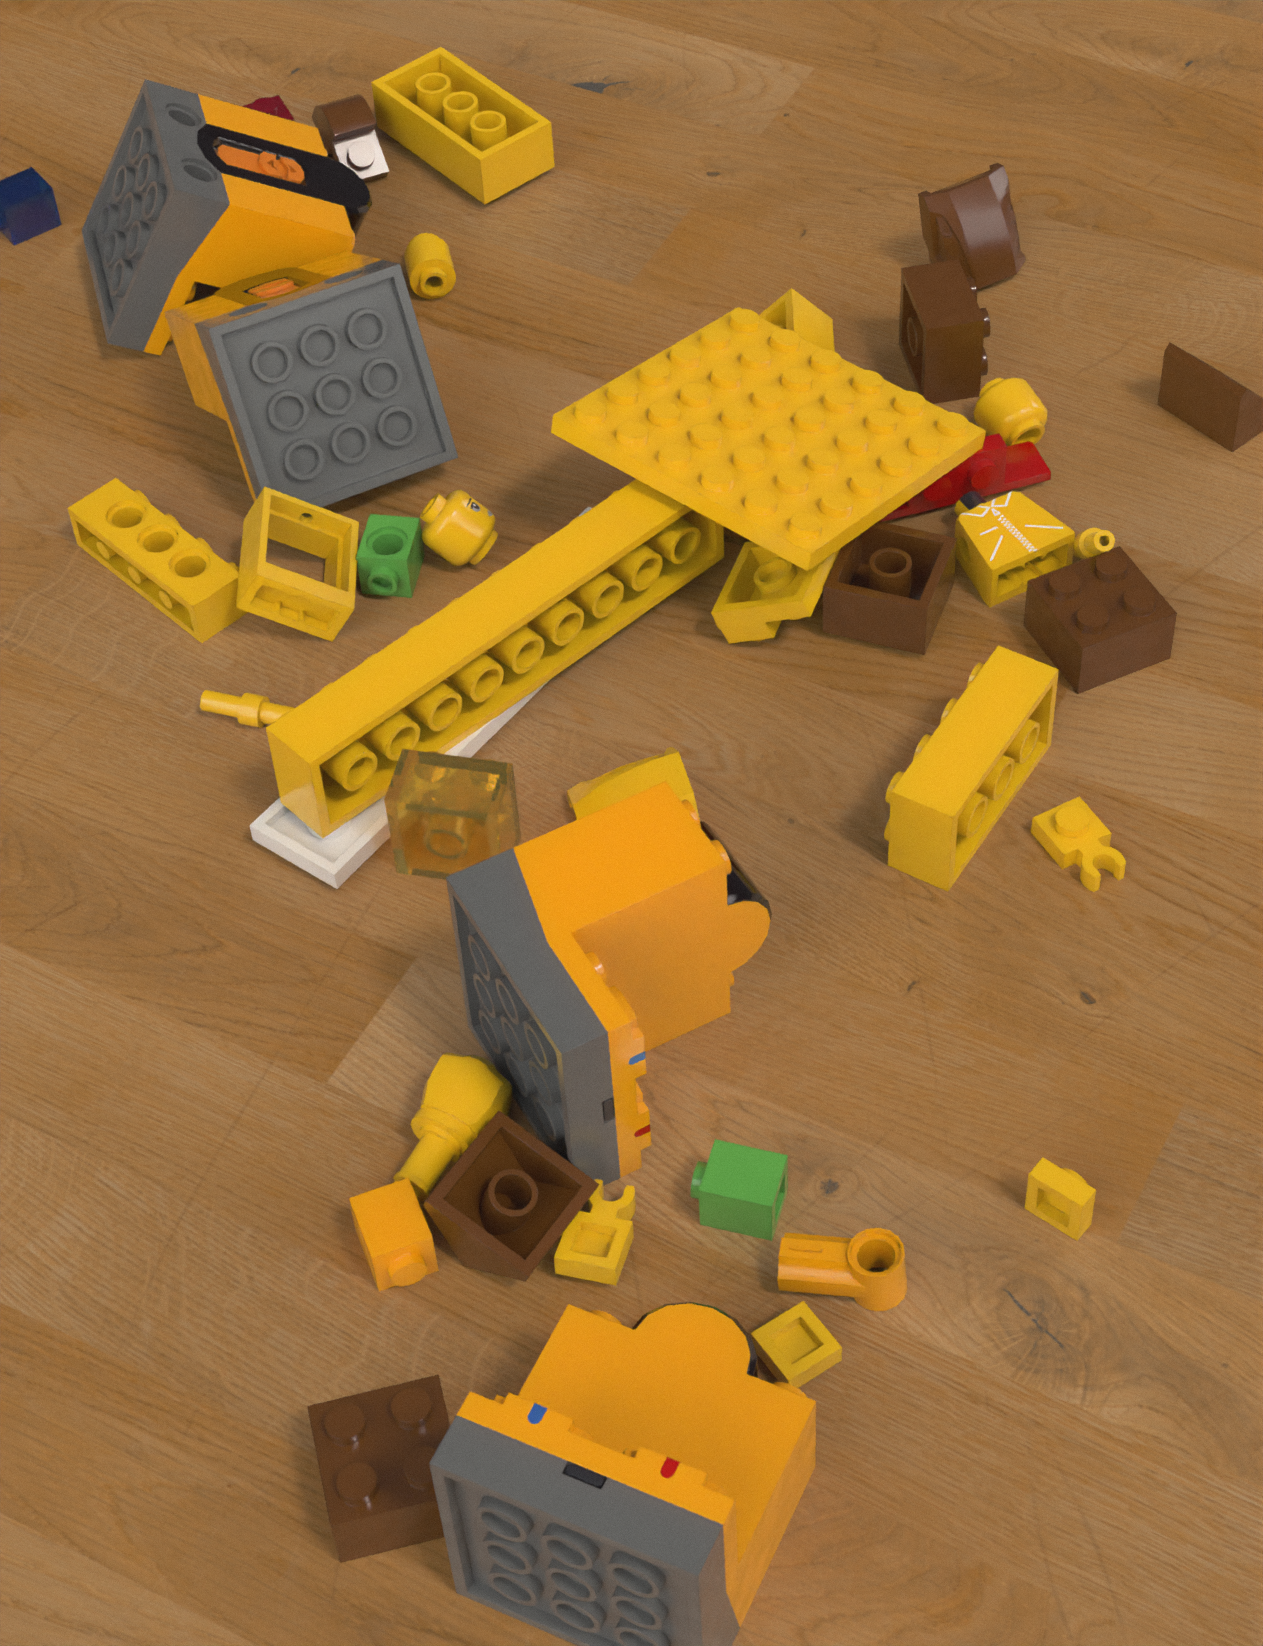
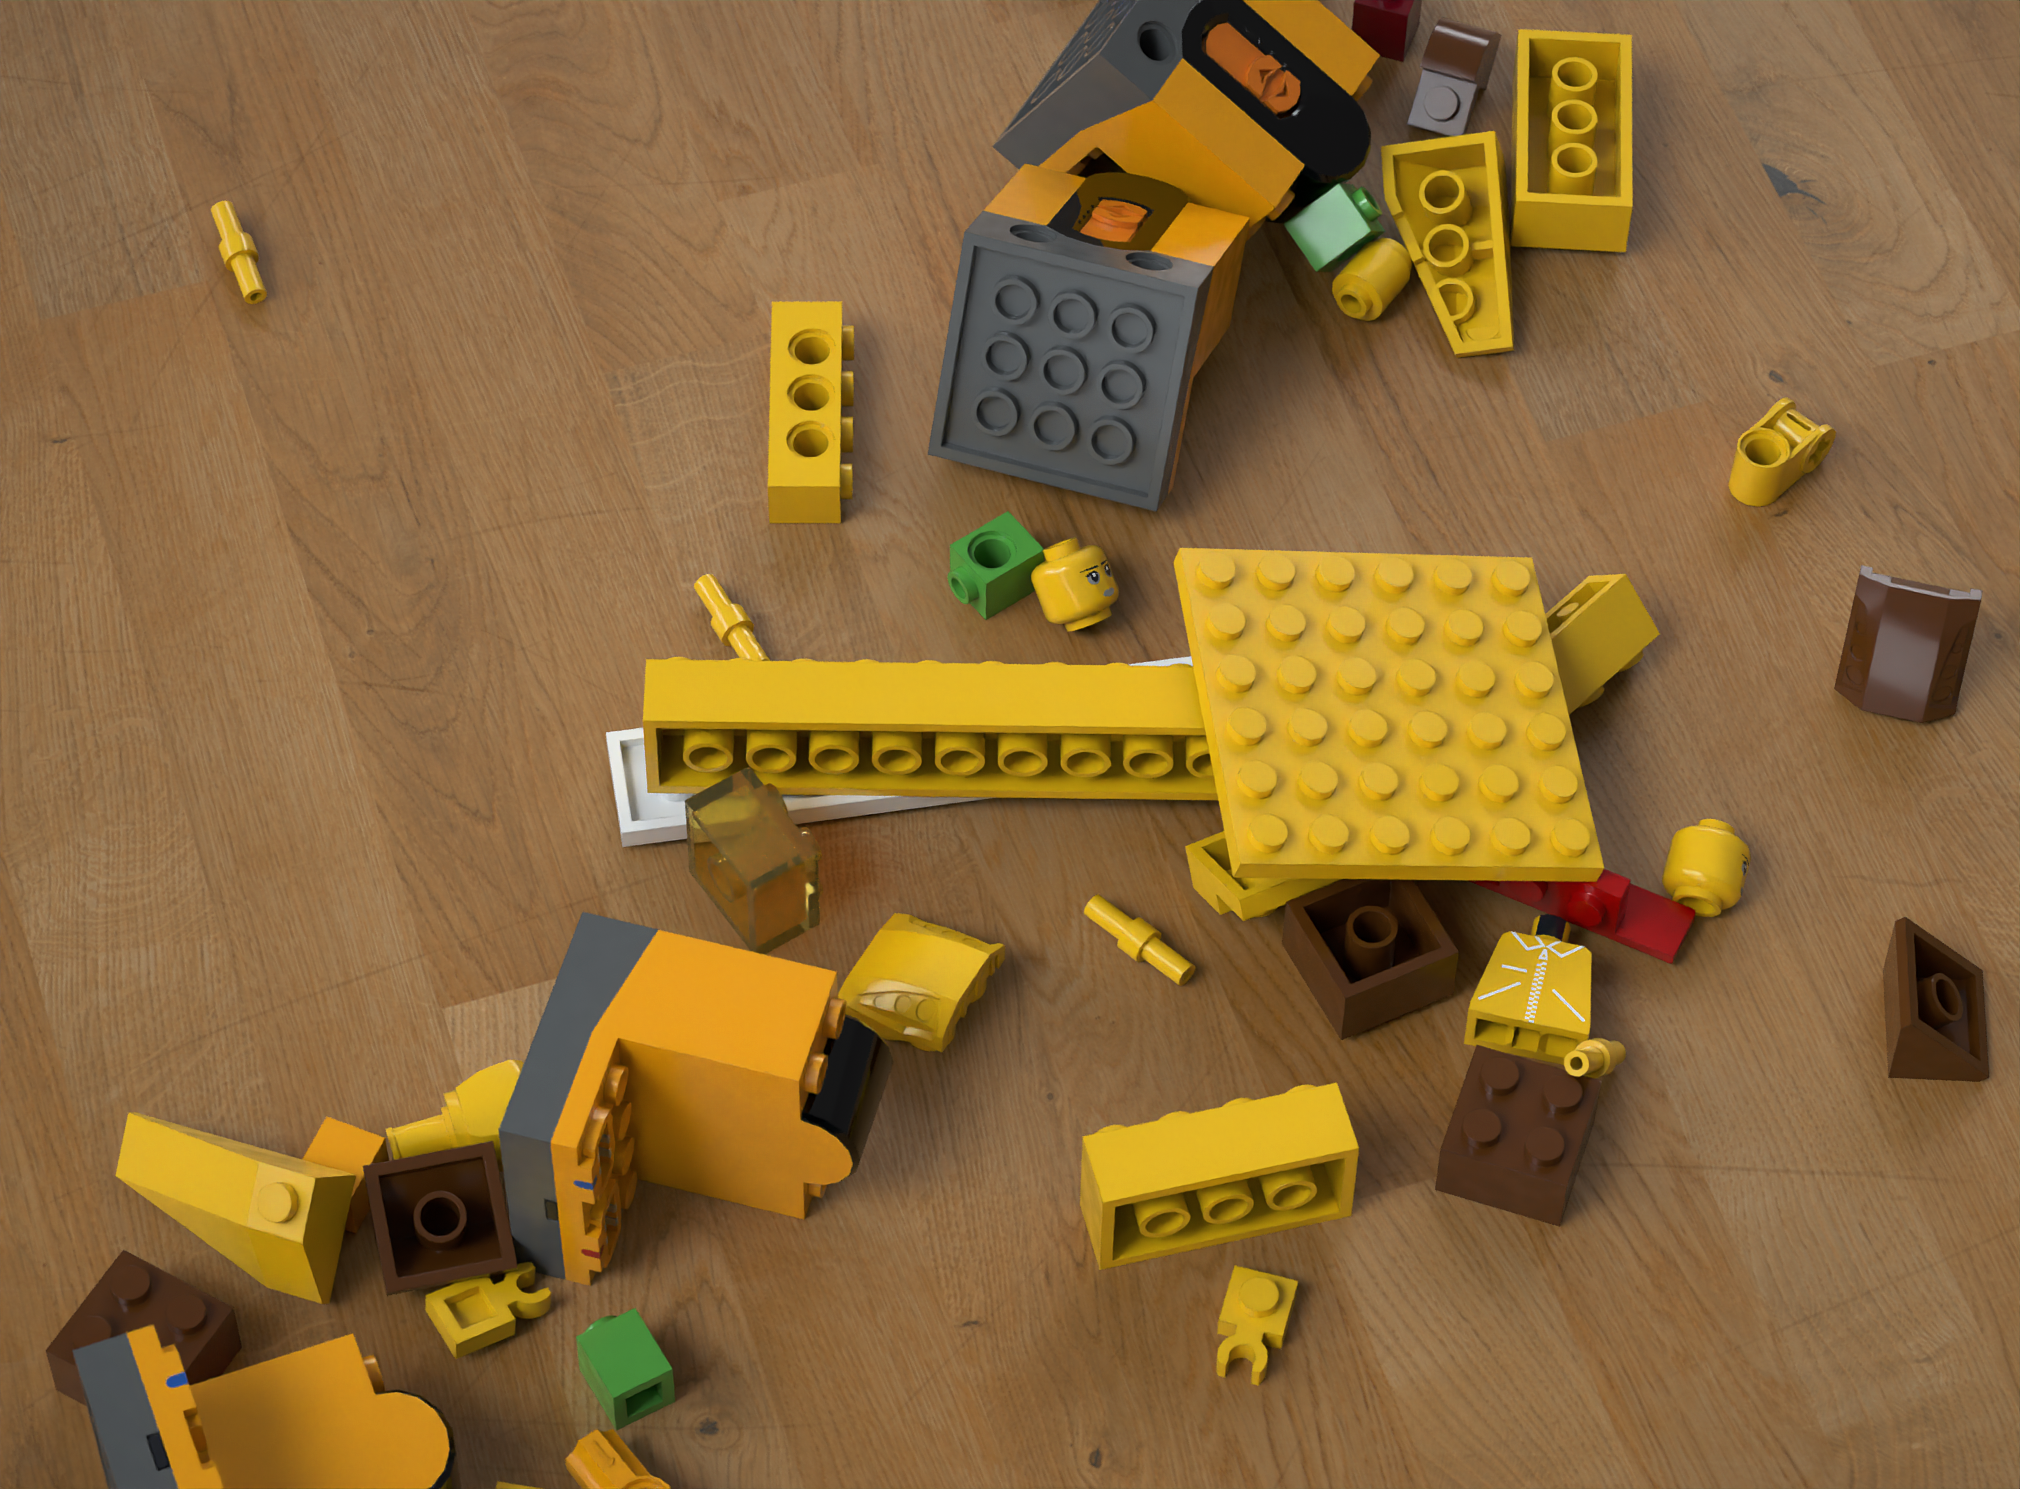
camera: 40 degrees right, 5 degrees up
yellow window [236,486,359,642] -> none
reddish brown brick [899,259,991,404] -> none
none -> yellow wedge [115,1112,356,1304]
none -> yellow bar [1084,894,1195,986]
none -> bright green brick [1284,183,1386,272]
none -> yellow wedge [1381,131,1514,358]
none -> yellow piece [1729,397,1836,507]

